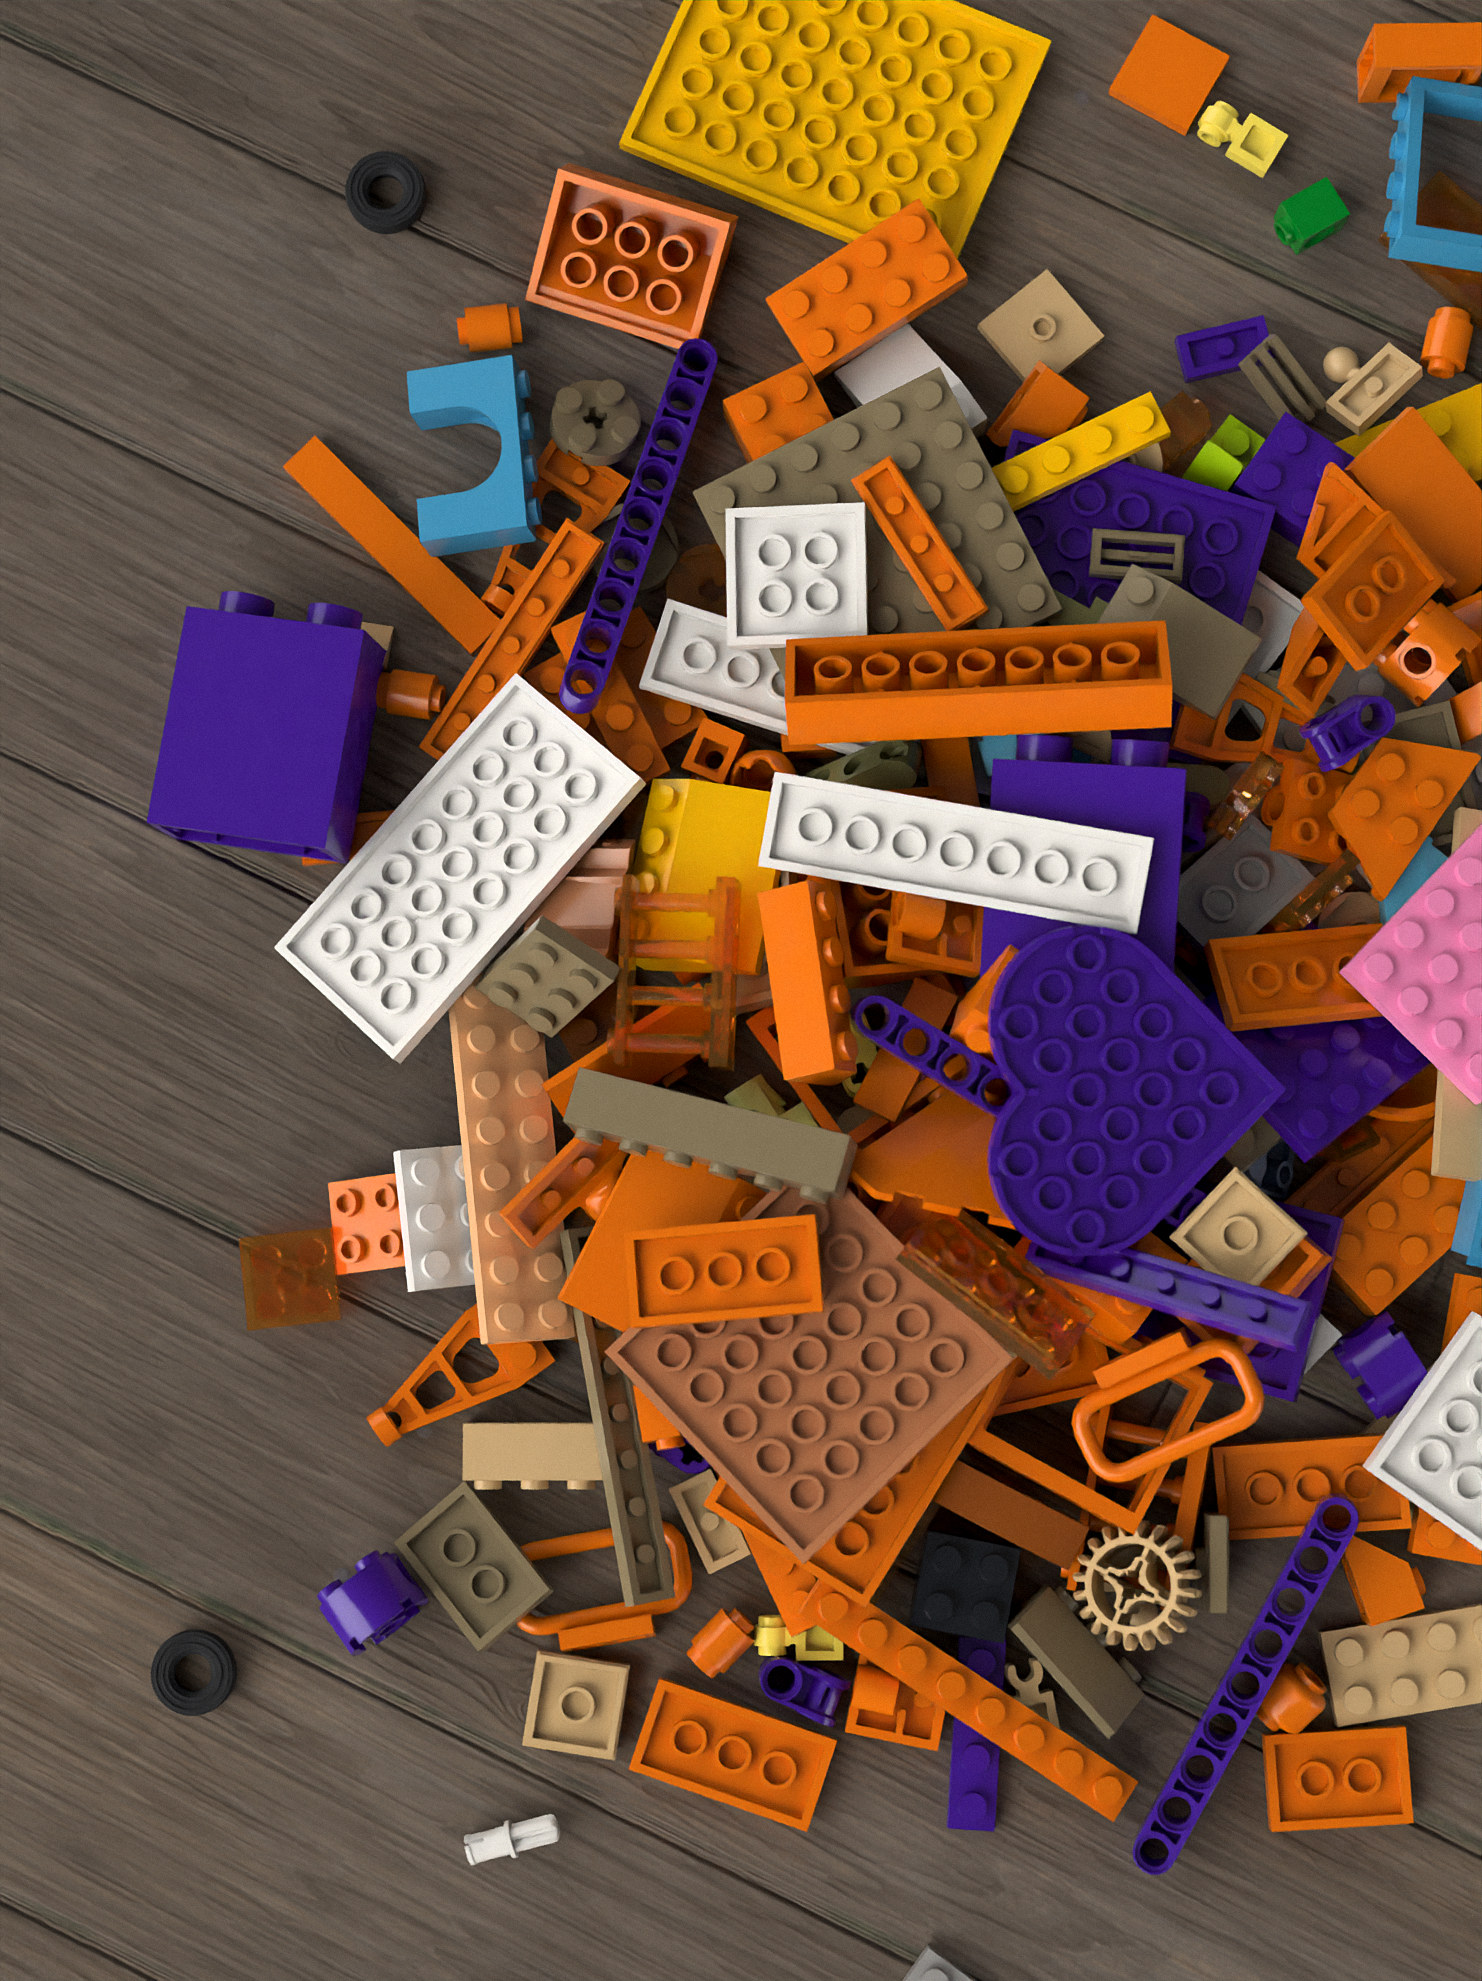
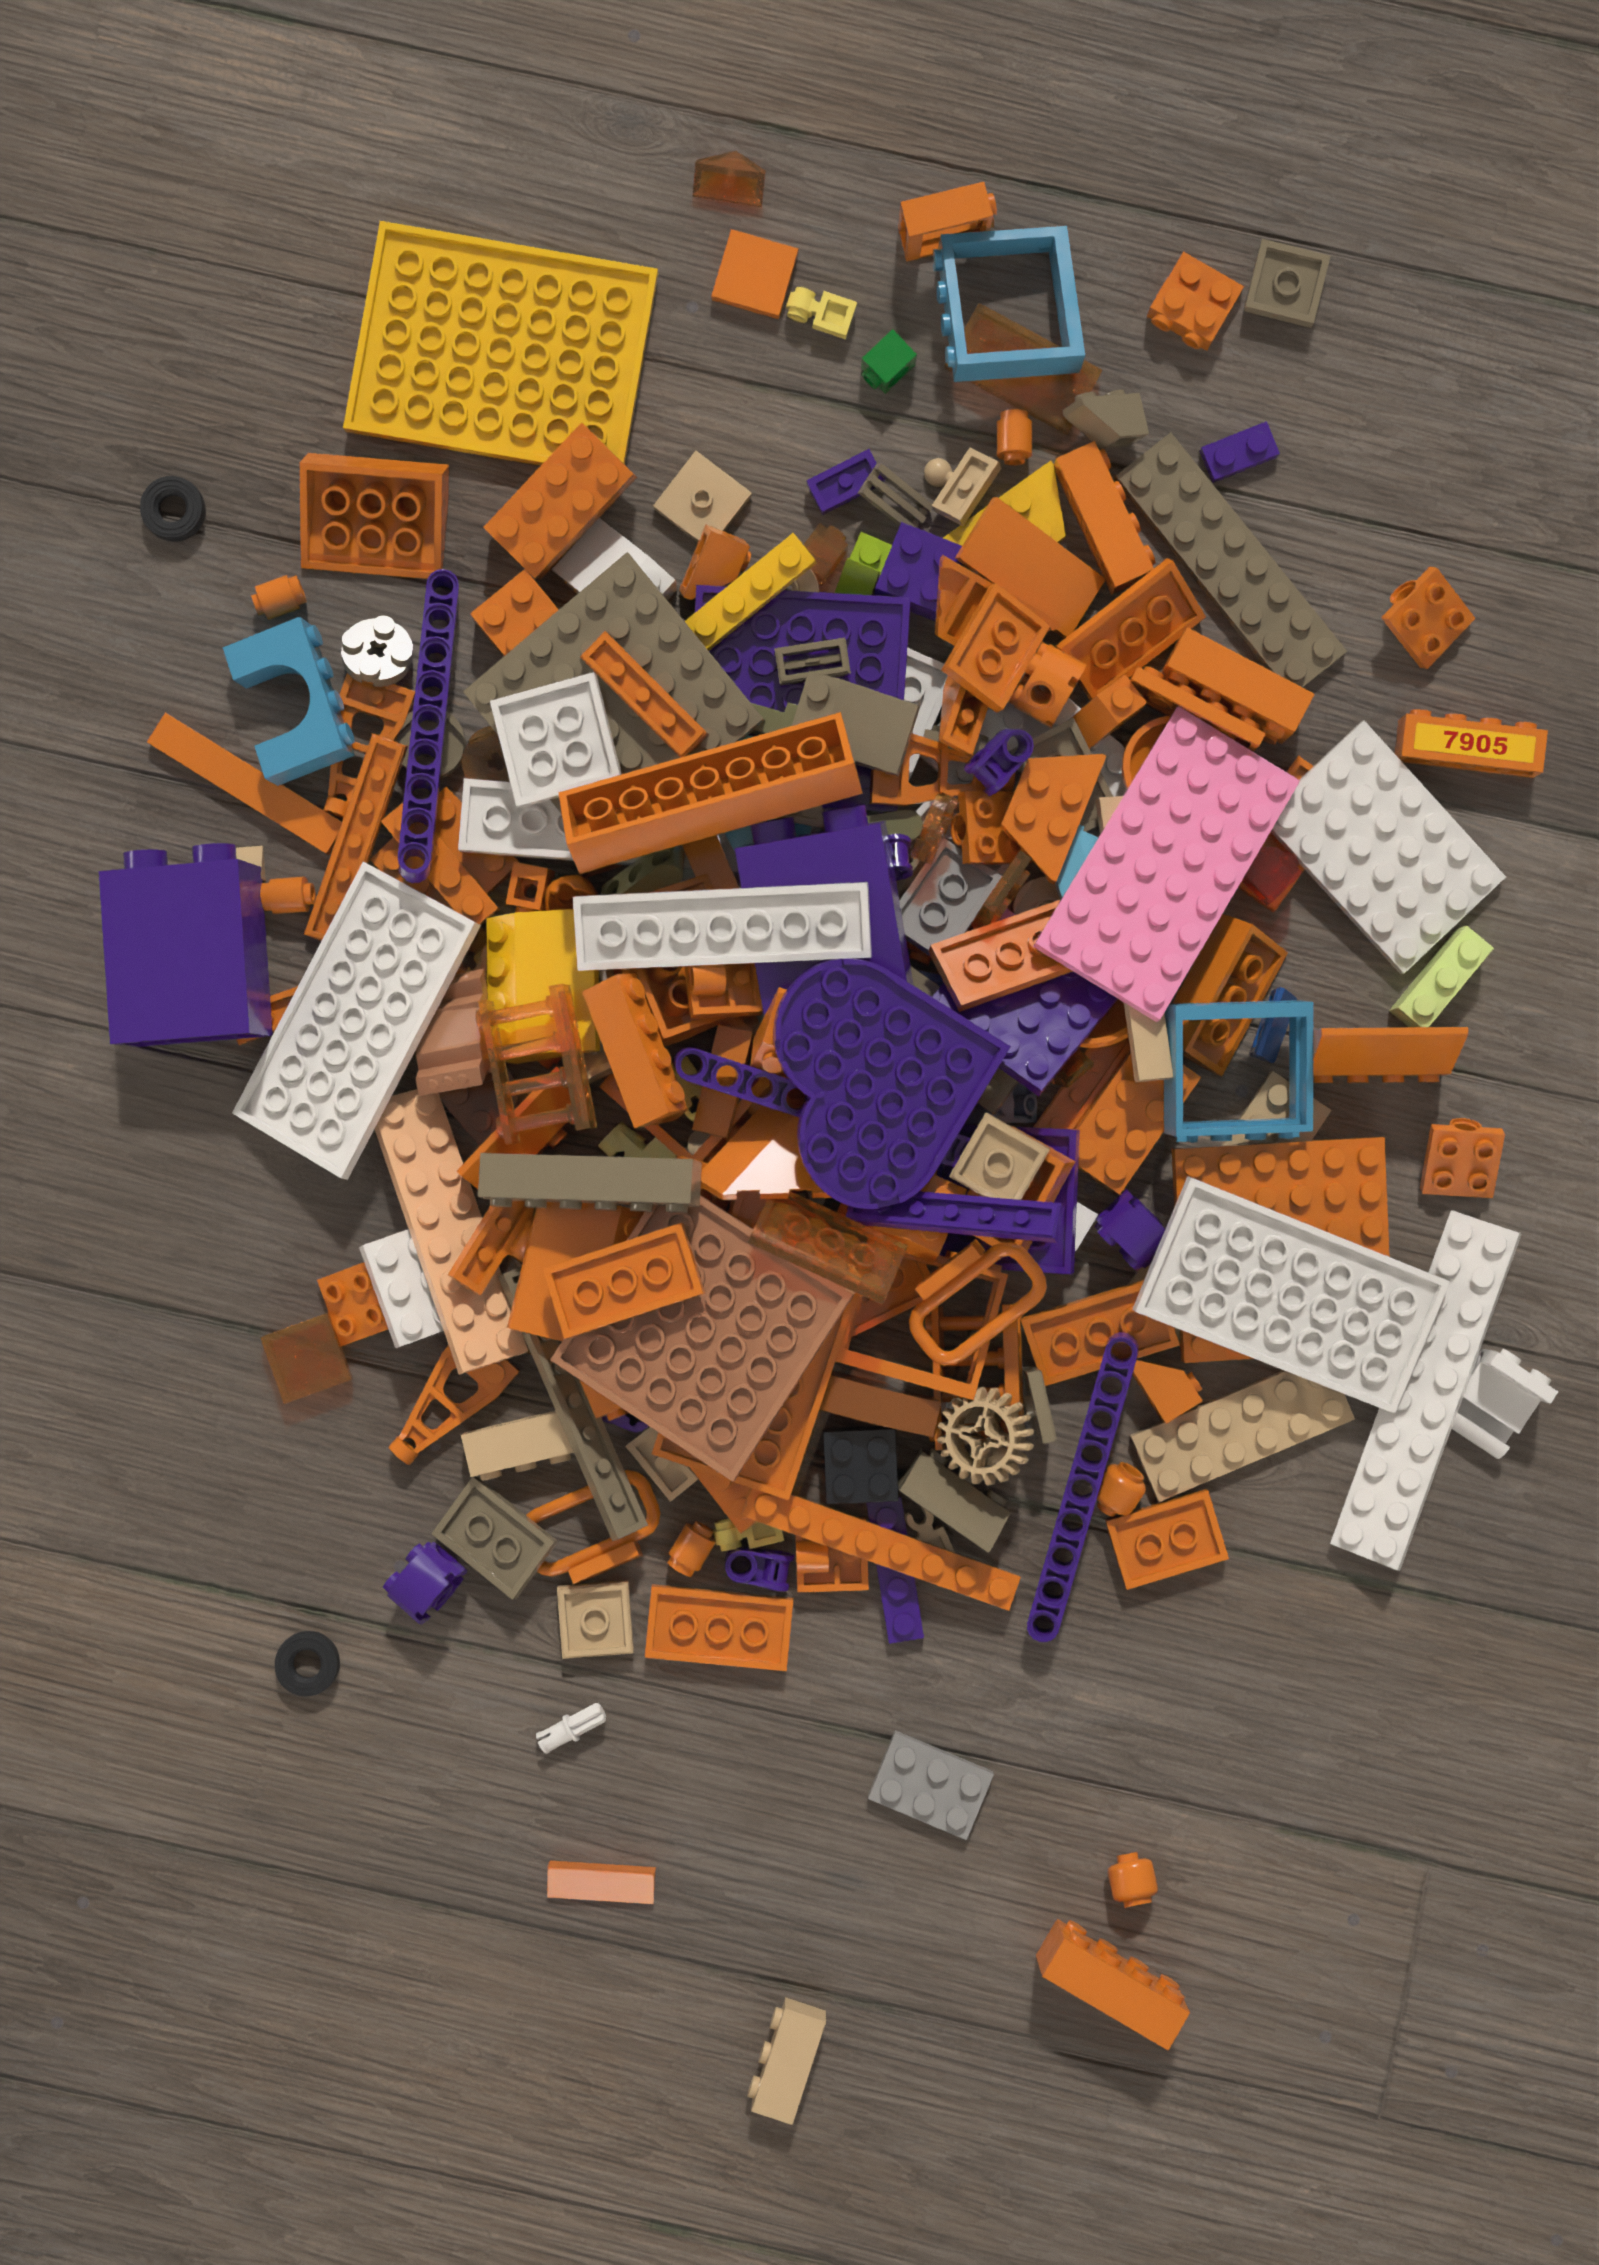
camera: 15 degrees left, 5 degrees up
dark tan plate [475,915,620,1038] -> none

